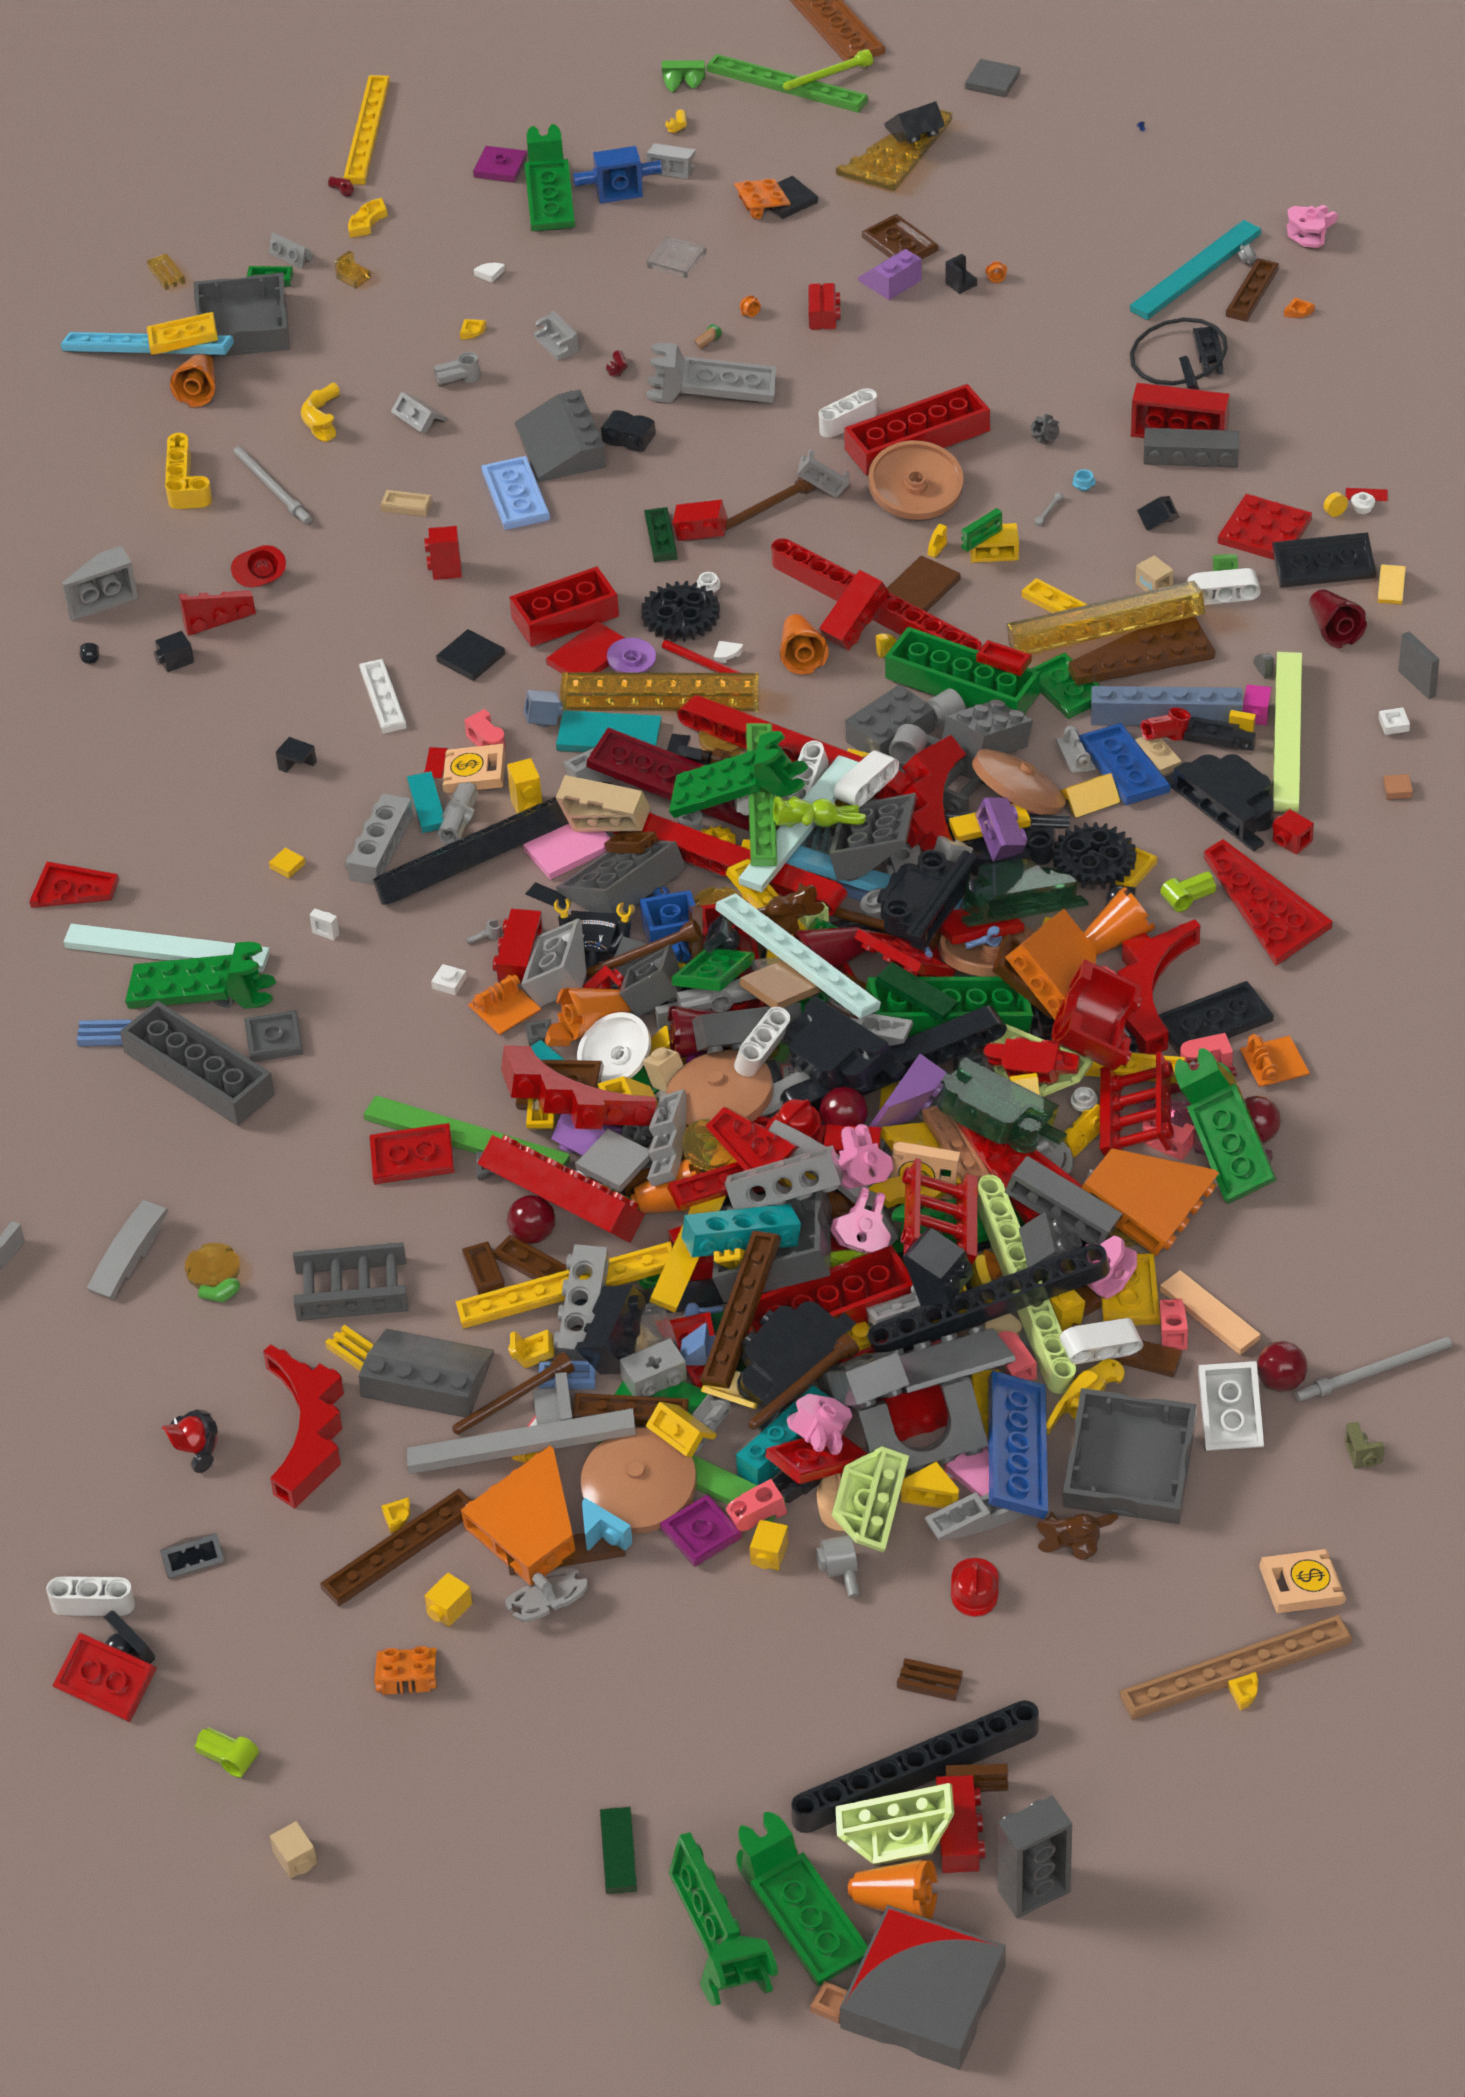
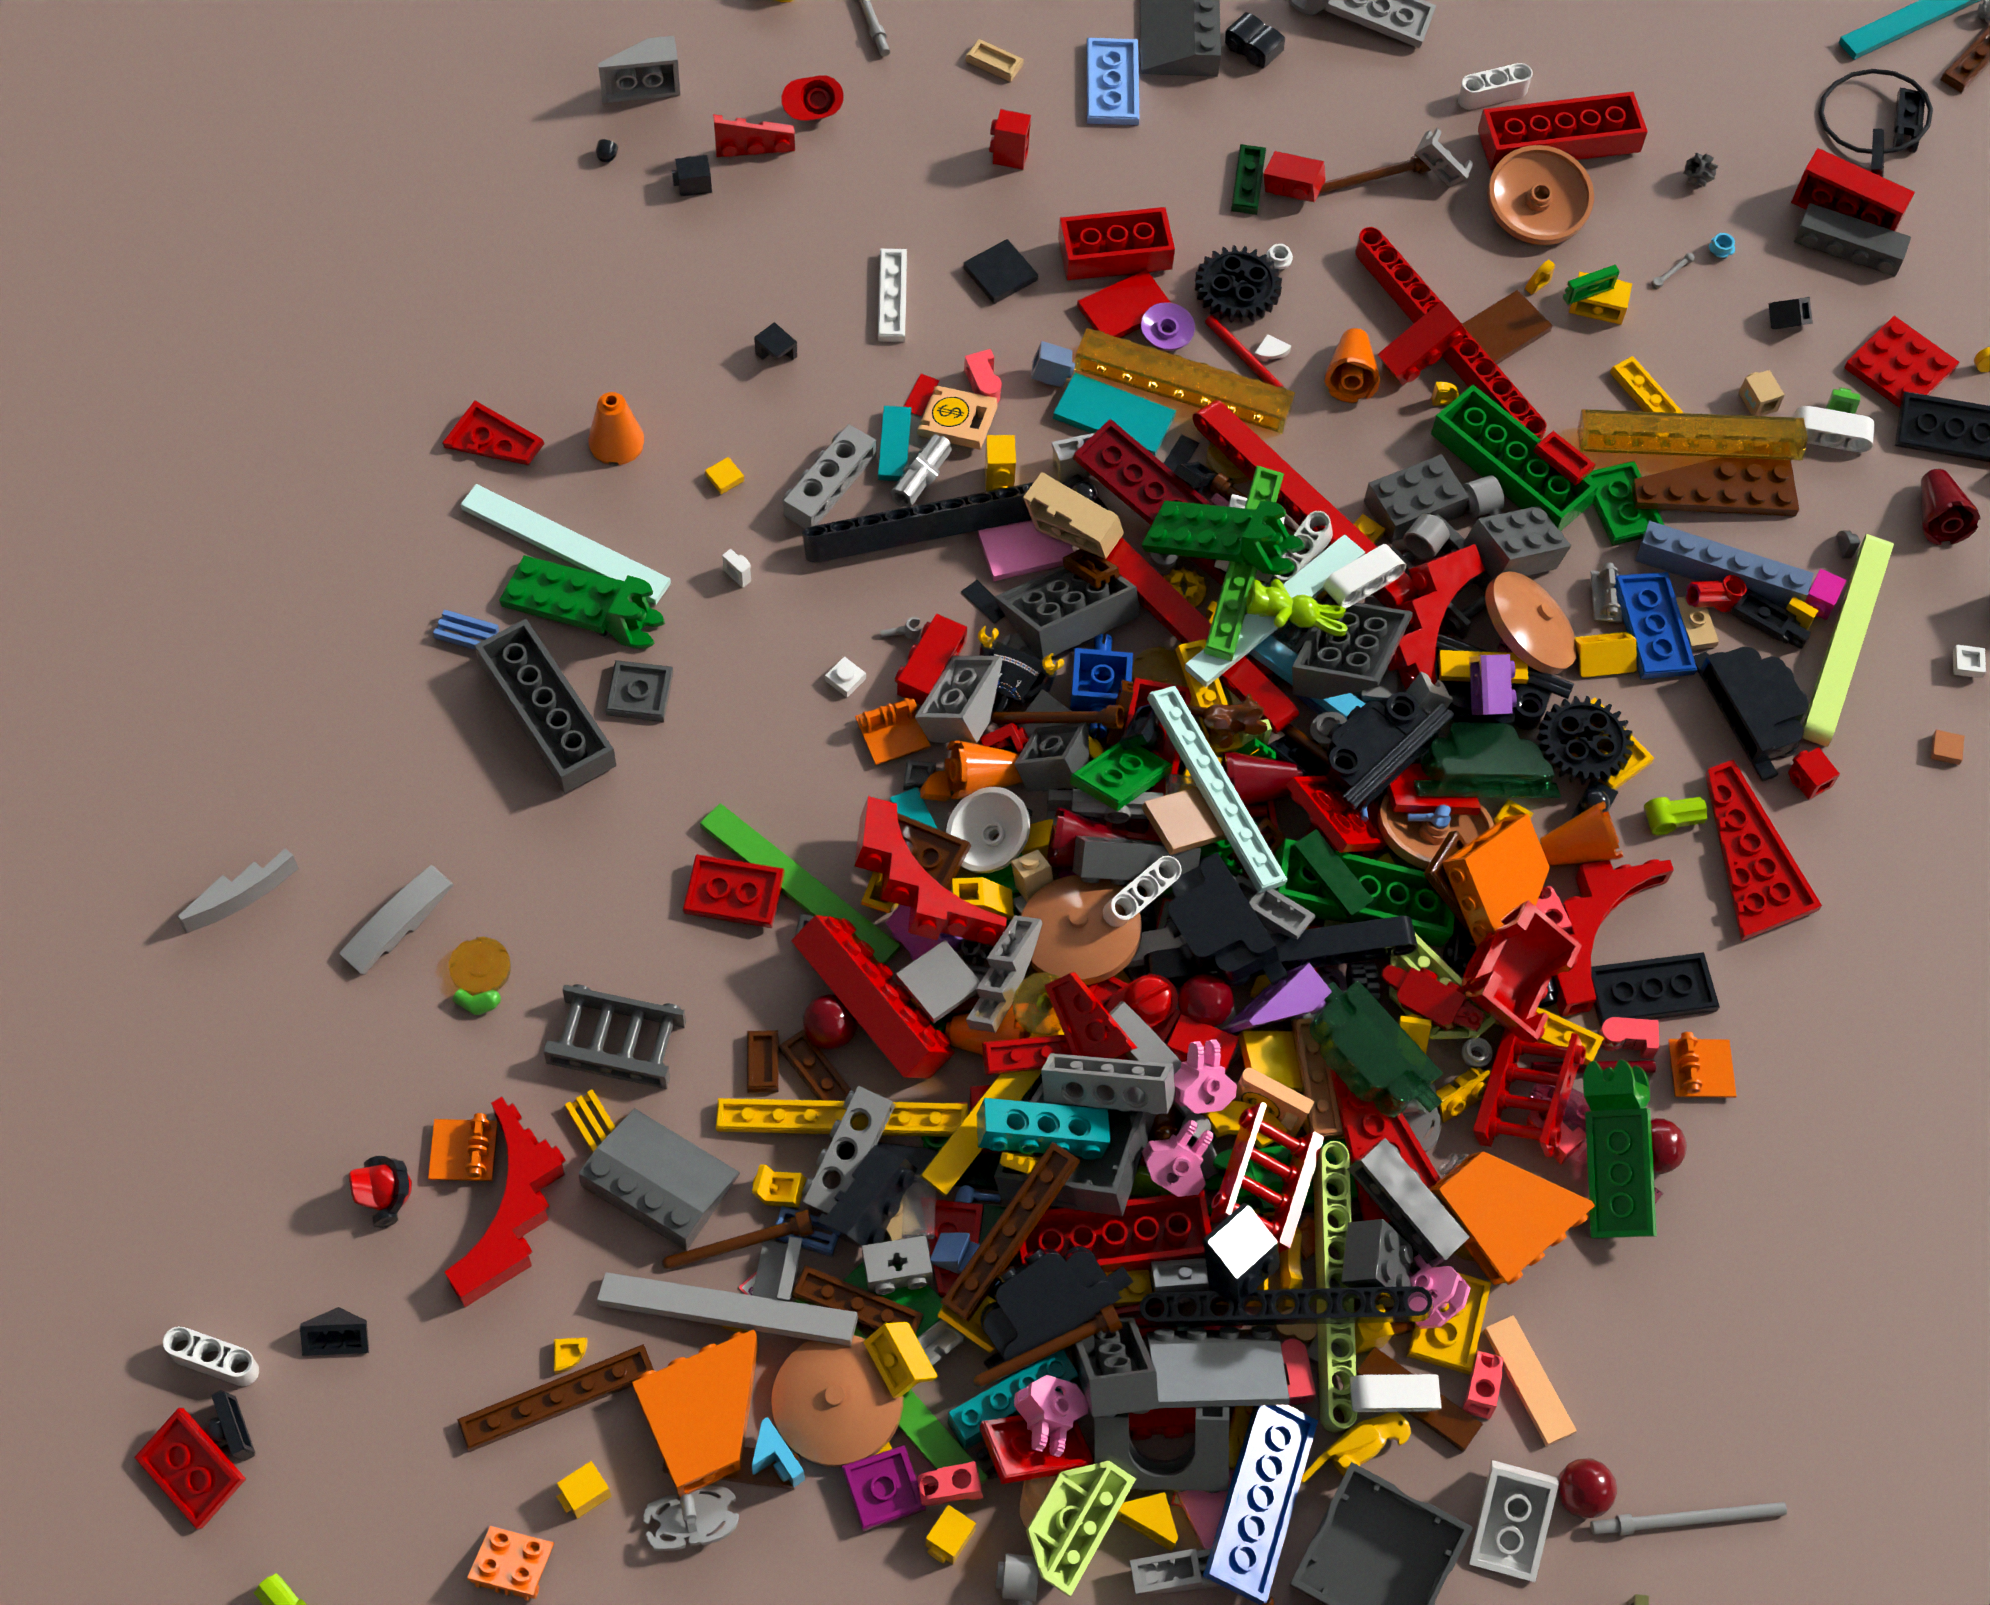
camera: 10 degrees right, 15 degrees up
none -> orange hinge [428,1113,498,1181]
none -> orange cone [588,392,644,465]

